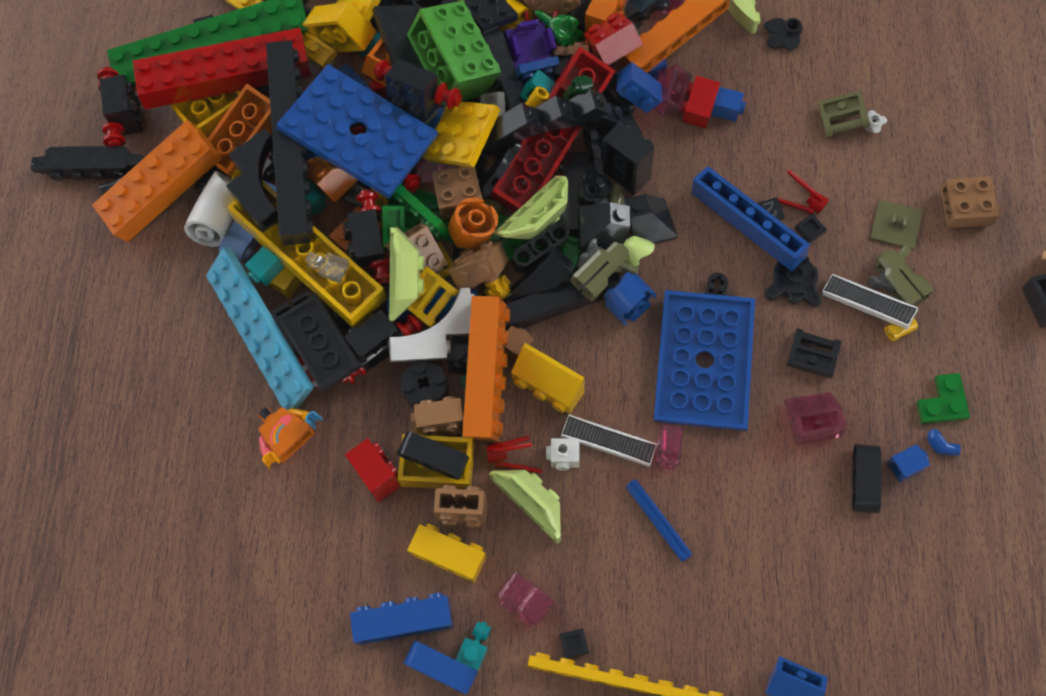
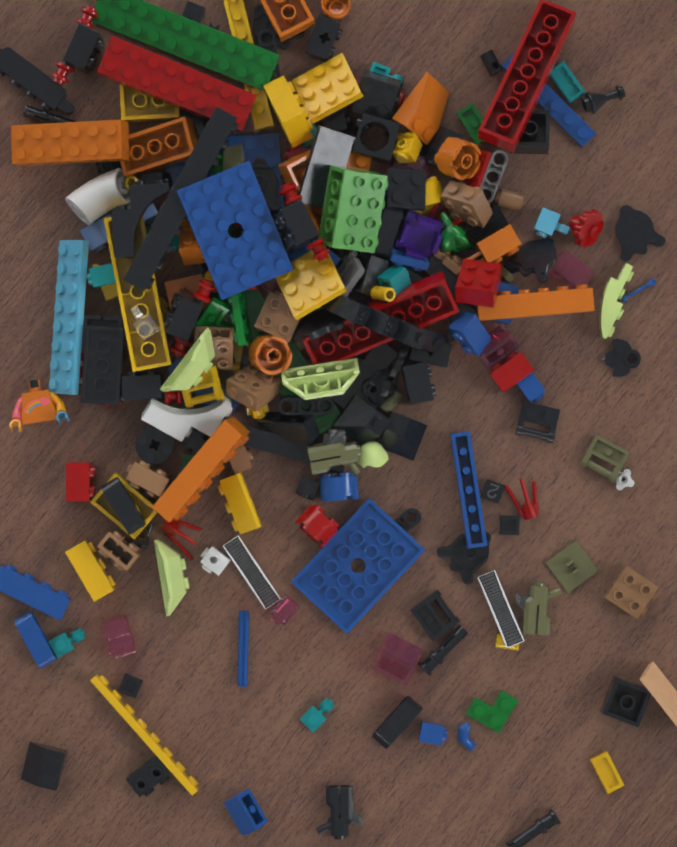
camera: 25 degrees right, 20 degrees up
dark green plate [563,75,593,100] -> none
none -> black hand [138,522,154,548]
none -> black brick [295,476,320,500]
none -> red brick [295,505,339,548]
none -> teal plate [300,697,335,733]
none -> black piece [316,785,363,839]
none -> black pin [418,625,468,676]
none -> black plate [515,401,560,443]

